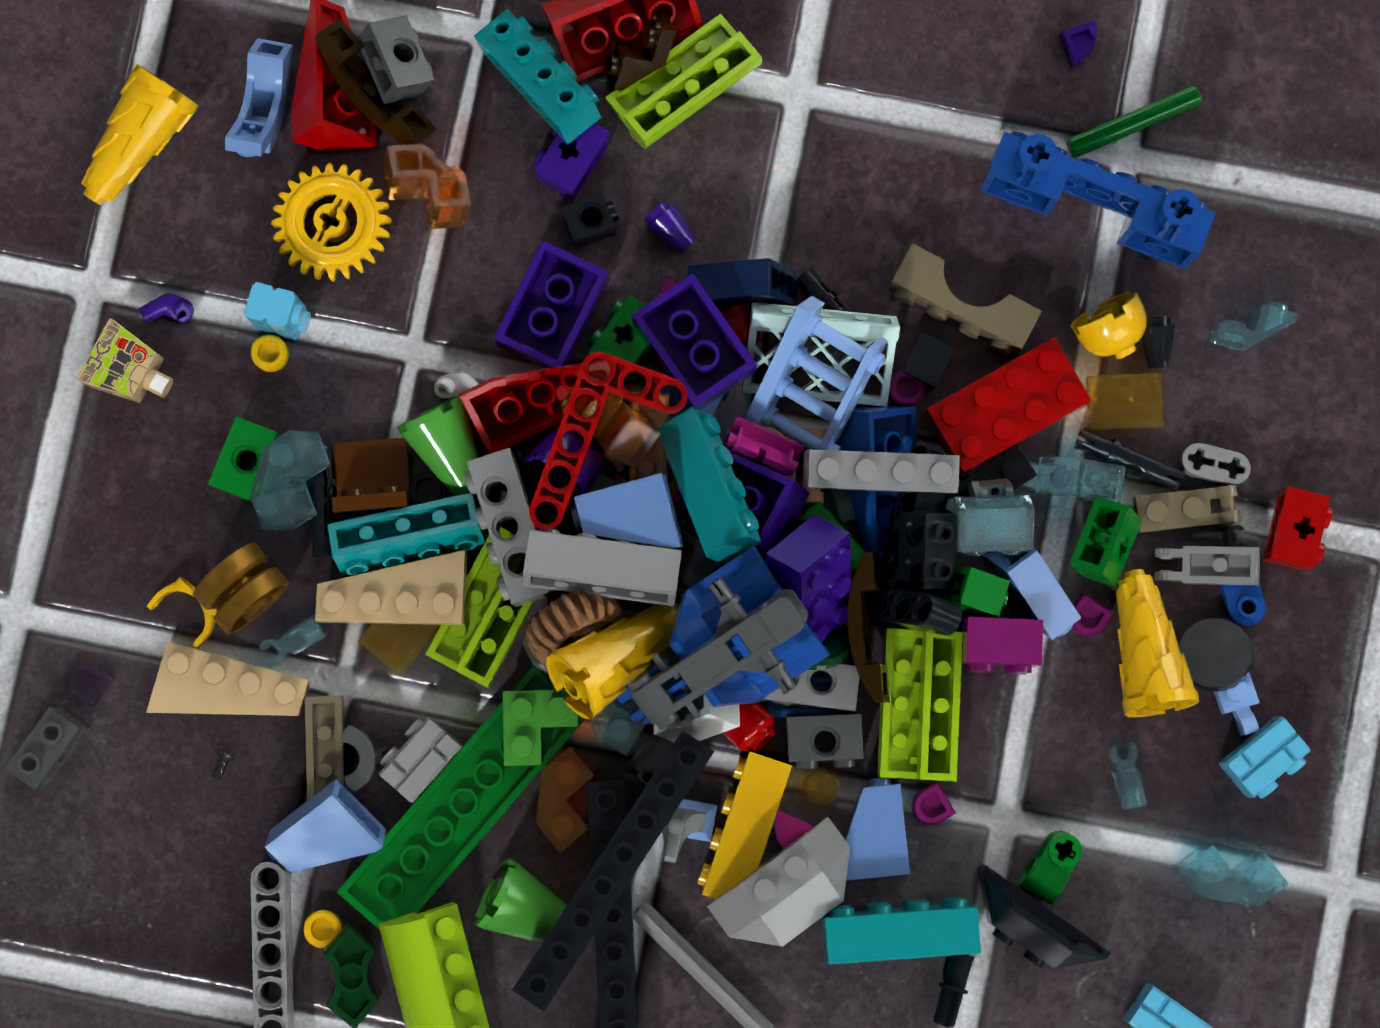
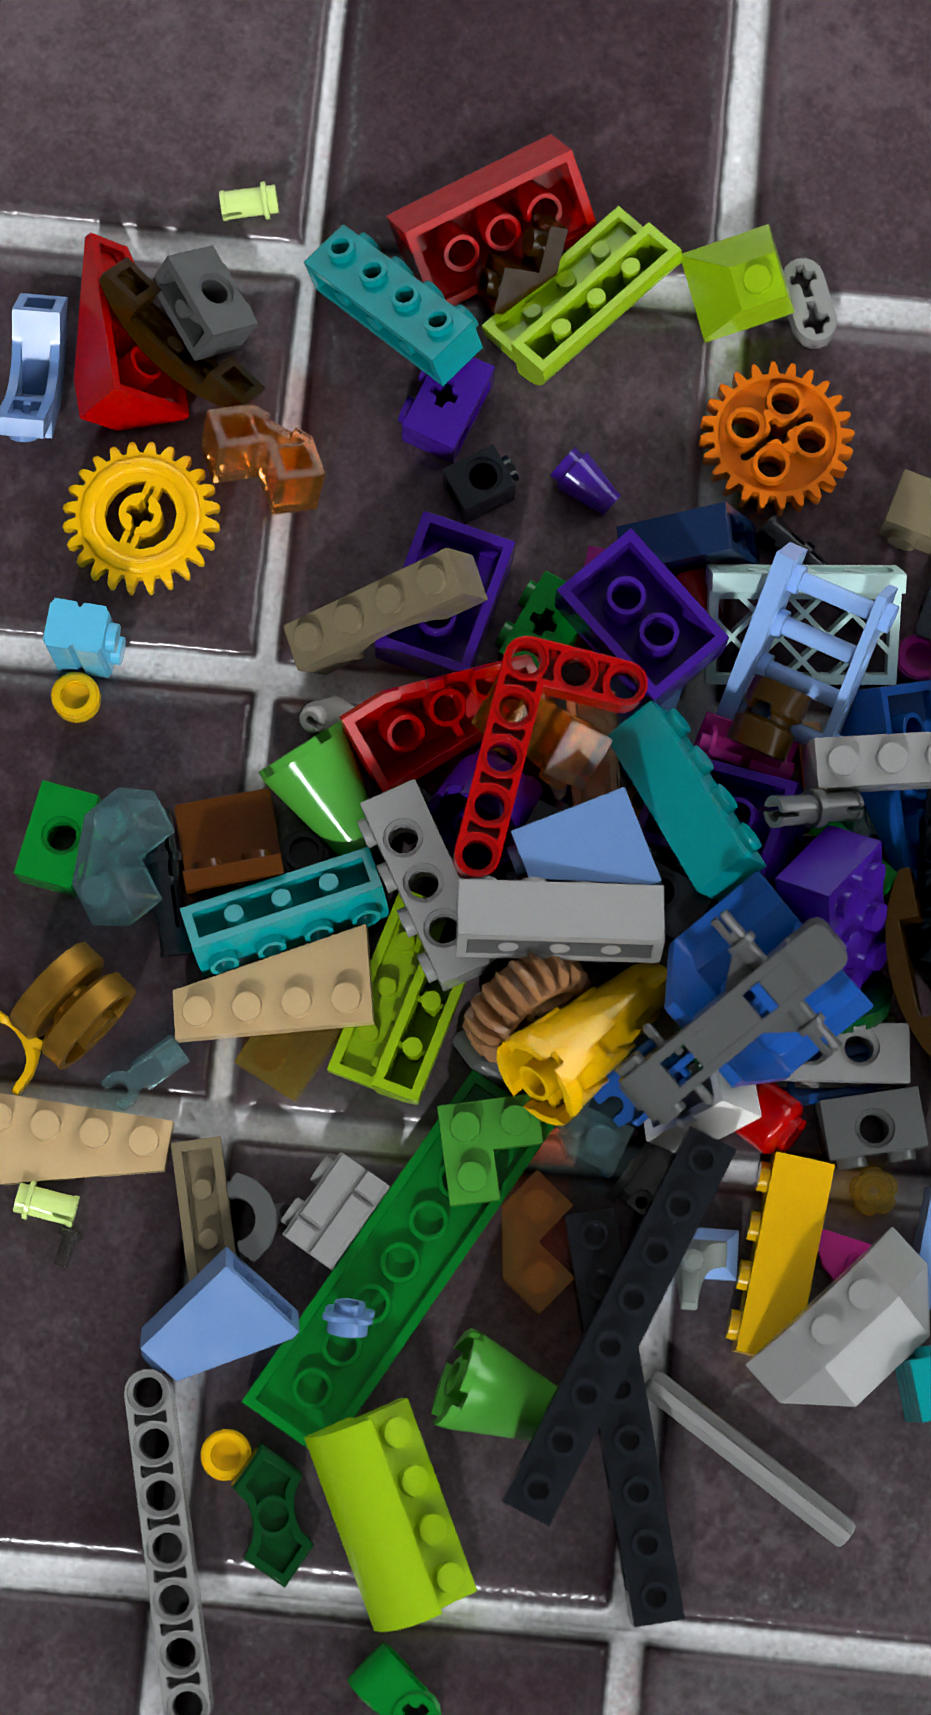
camera: 10 degrees left, 5 degrees down
none -> yellowish green pin [13,1180,80,1228]
none -> dark tan arch [283,548,488,675]
none -> medium blue plate [322,1298,375,1338]
none -> lime slope [682,224,795,343]
none -> orange gear [699,362,855,516]
none -> dark brown wheel [725,673,812,762]
none -> dark grey pin [764,788,864,829]
none -> light grey beam [783,258,837,349]

